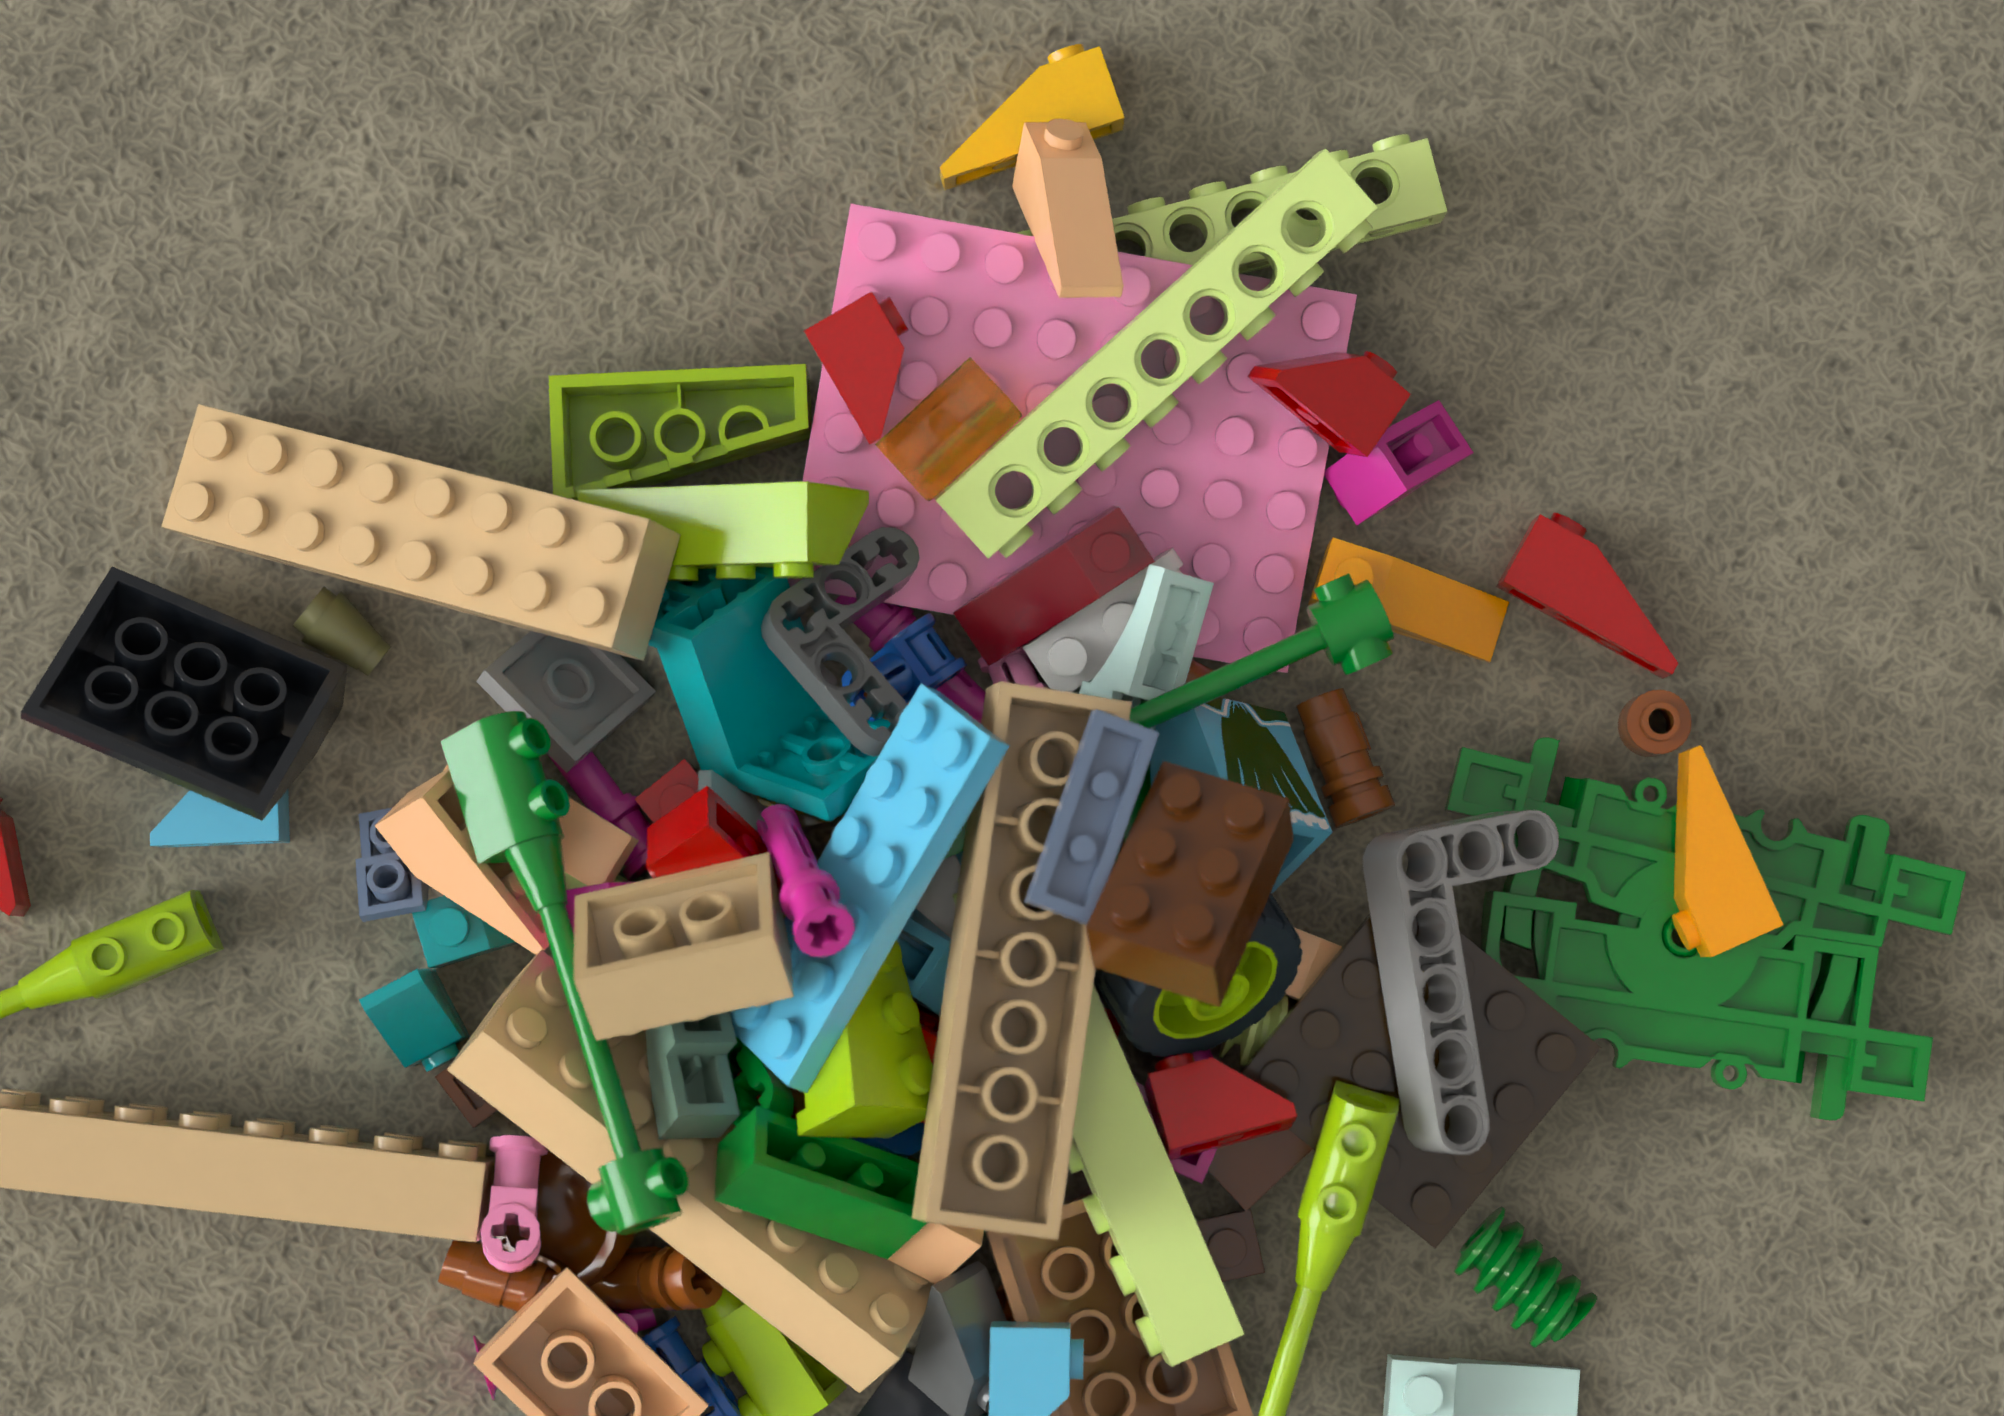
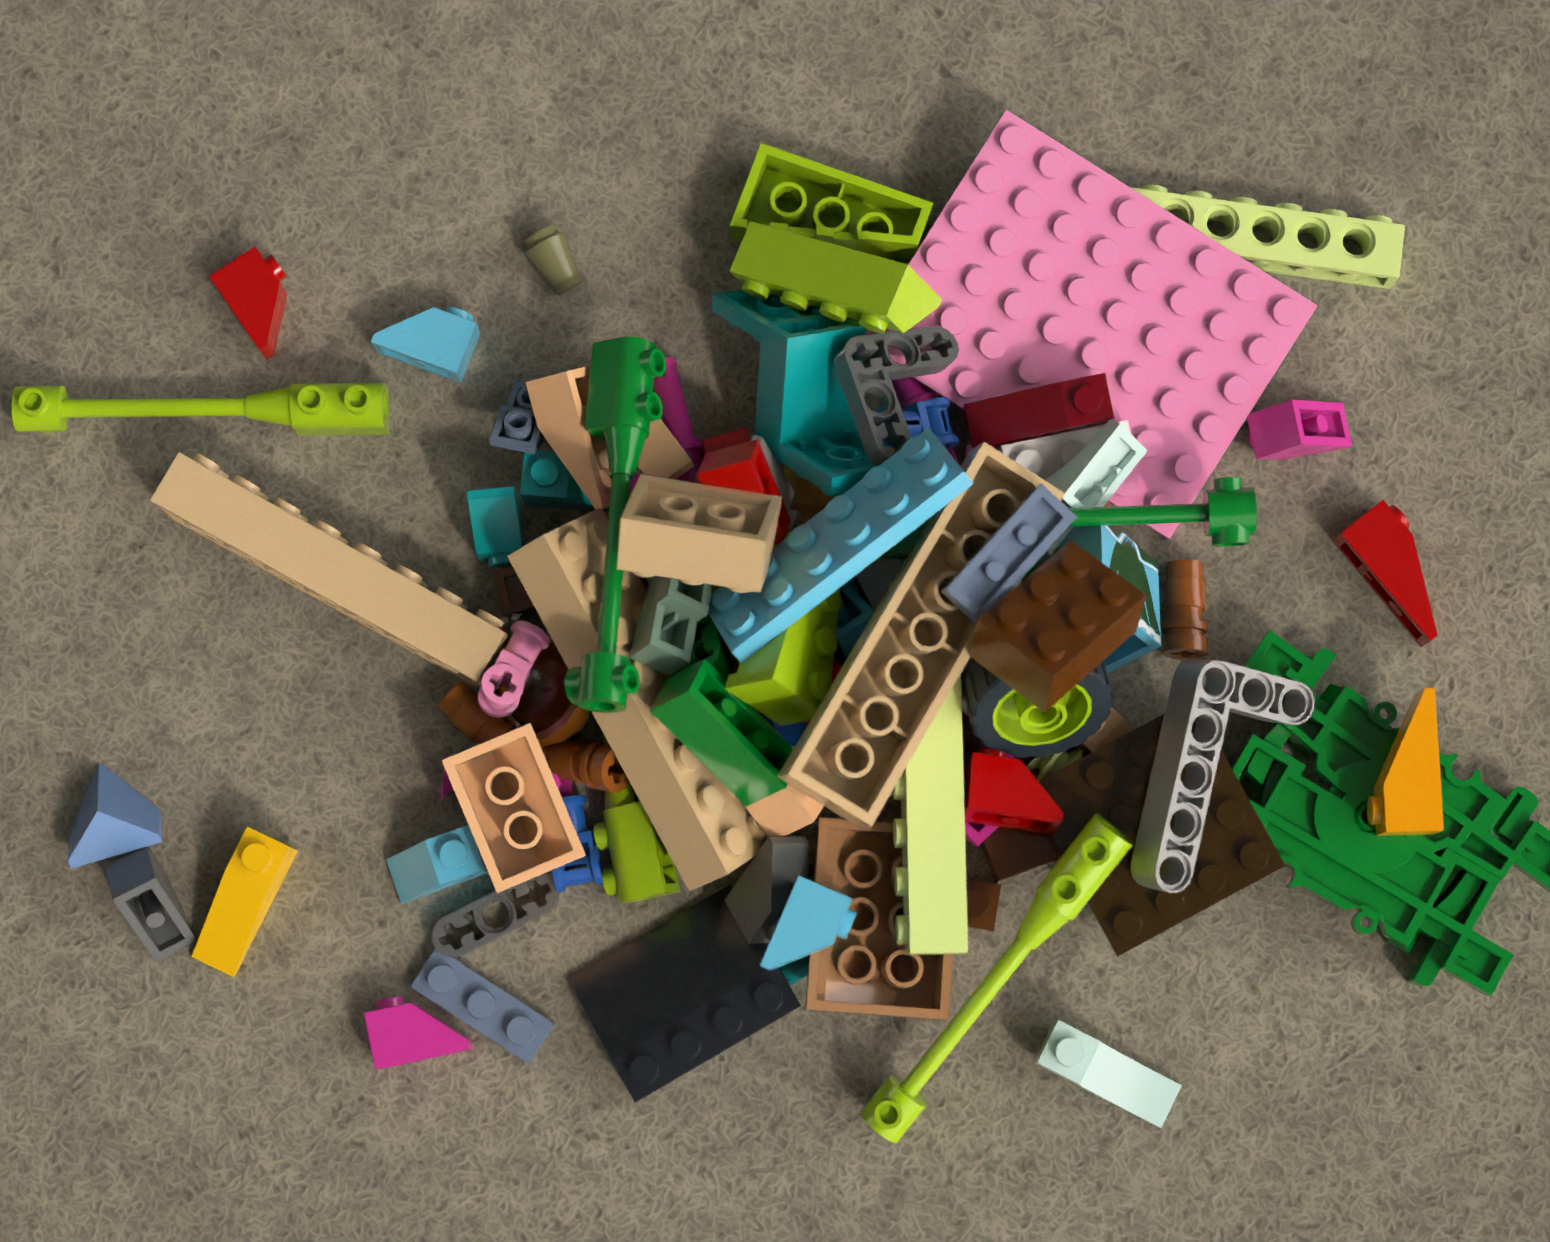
camera: 20 degrees right, 5 degrees down
black slope [21,566,348,821] -> none
tan brick [161,404,681,661] -> none
light grey plate [476,631,656,773] -> none
dark pink pin [756,804,855,957] -> none
red slope [804,291,909,445] -> none
clear yellow slope [875,357,1022,501] -> none
yellowish green brick [934,149,1378,559] -> none
yellow slope [940,44,1125,190] -> none
light nougat slope [1012,119,1124,298] -> none
red slope [1247,351,1411,457] -> none
light orange slope [1308,538,1509,663] -> none
green piece [1454,1206,1598,1348] -> none
dark orange brick [1618,690,1692,757] -> none

